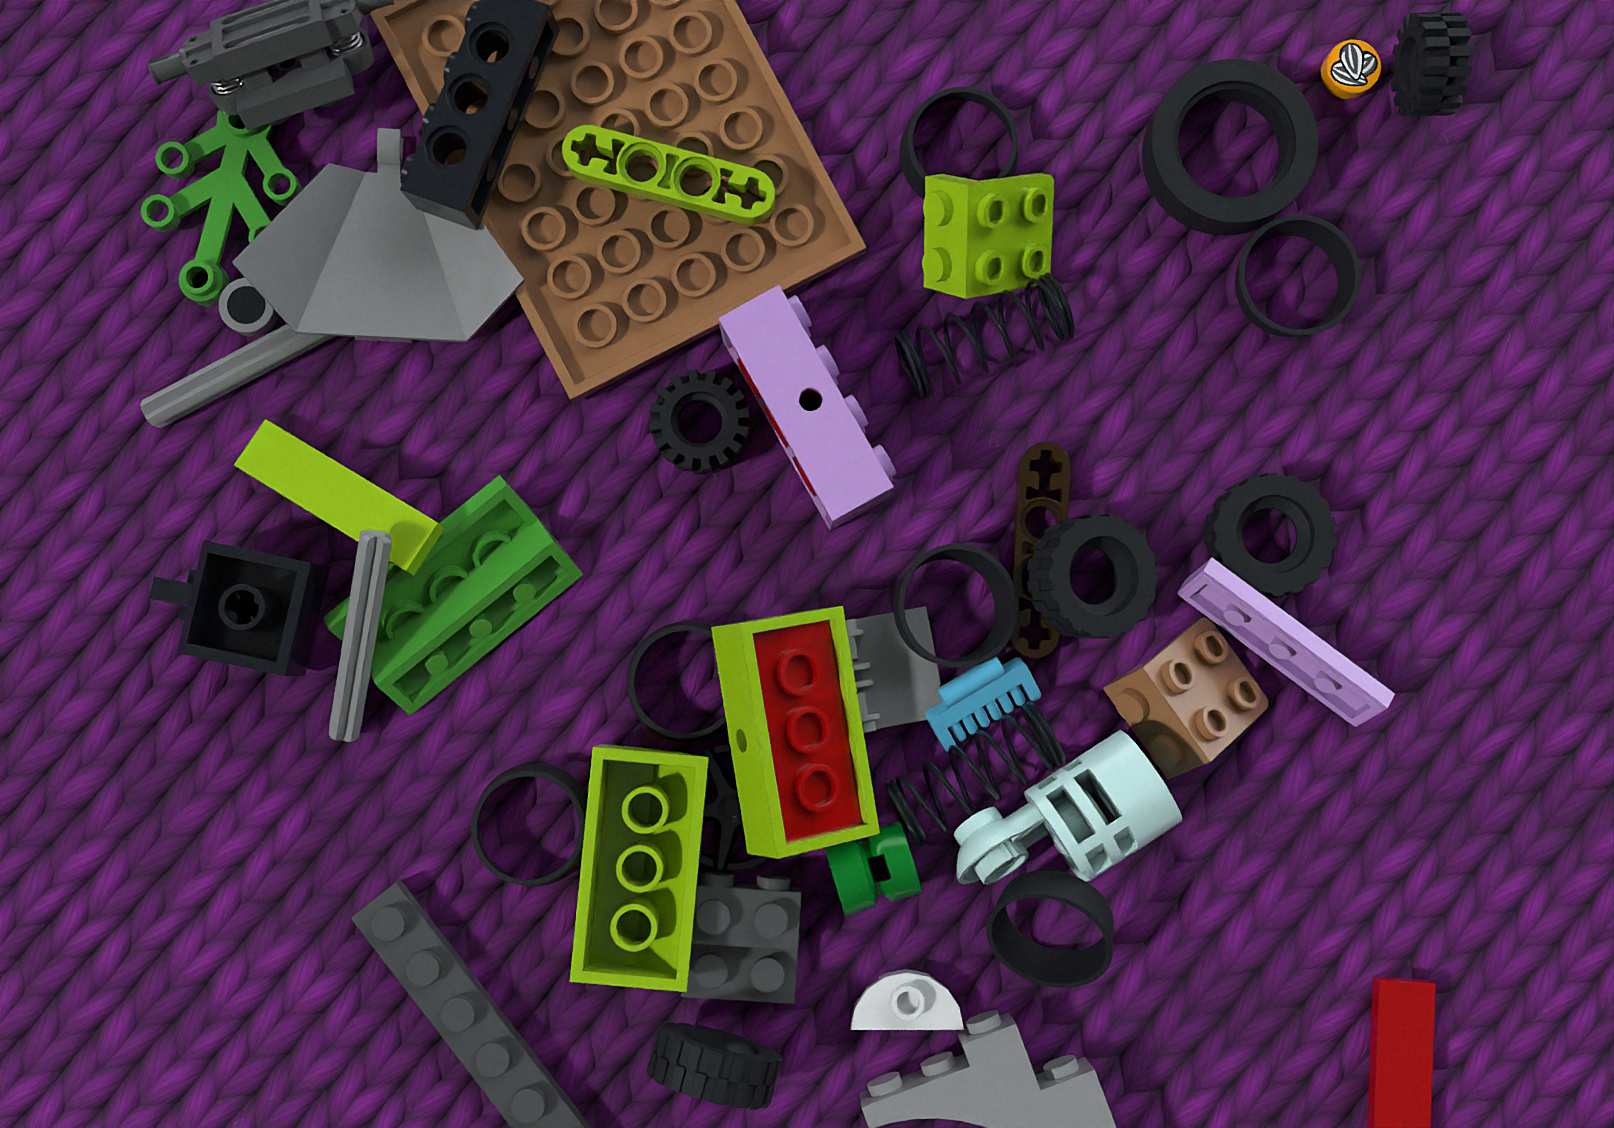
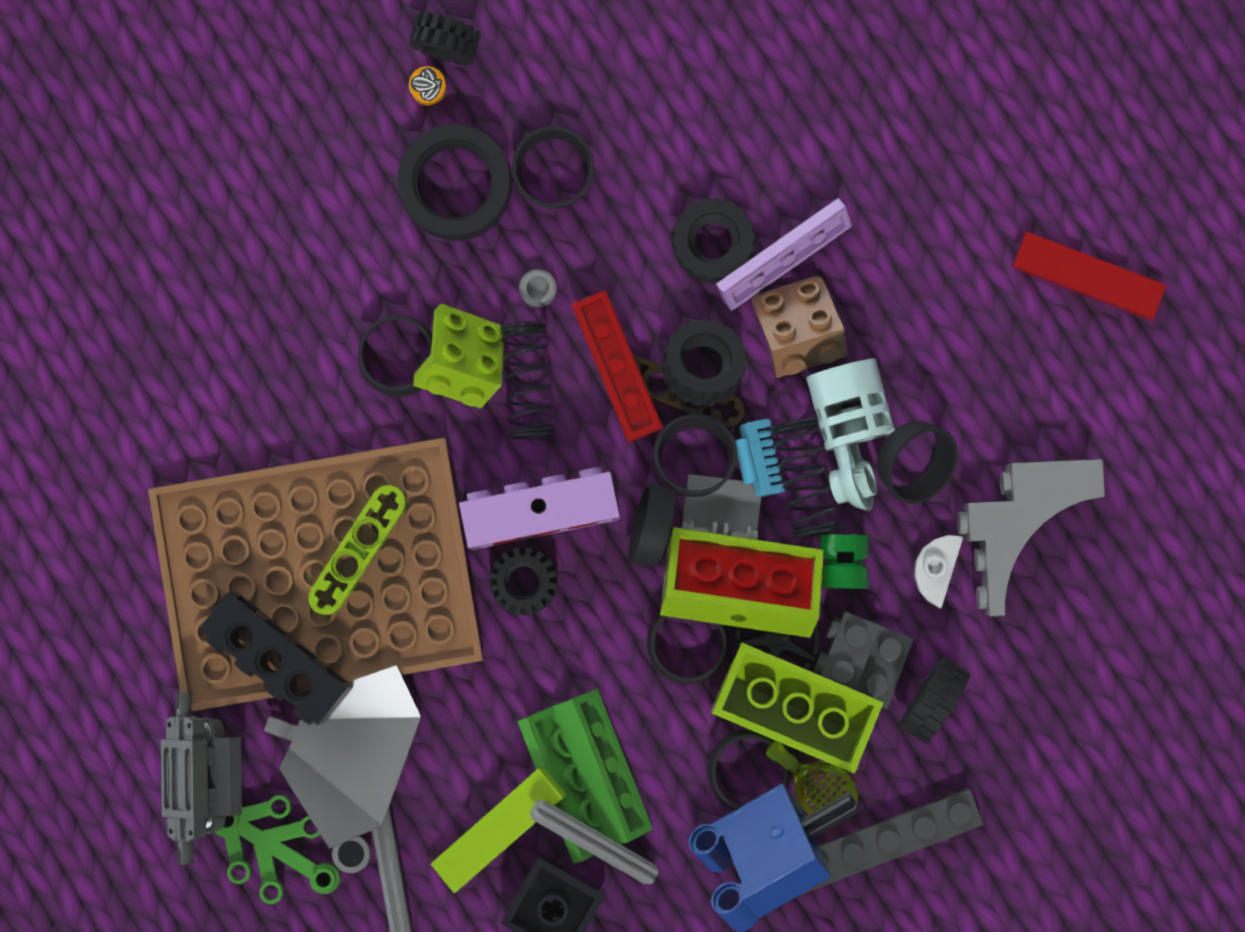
camera: 65 degrees left, 0 degrees up
none -> light grey tile [519,269,557,308]
none -> red tile [571,289,663,443]
none -> black tyre [628,482,675,565]
none -> blue piece [688,783,859,932]
none -> clear neon green piece [766,741,858,815]

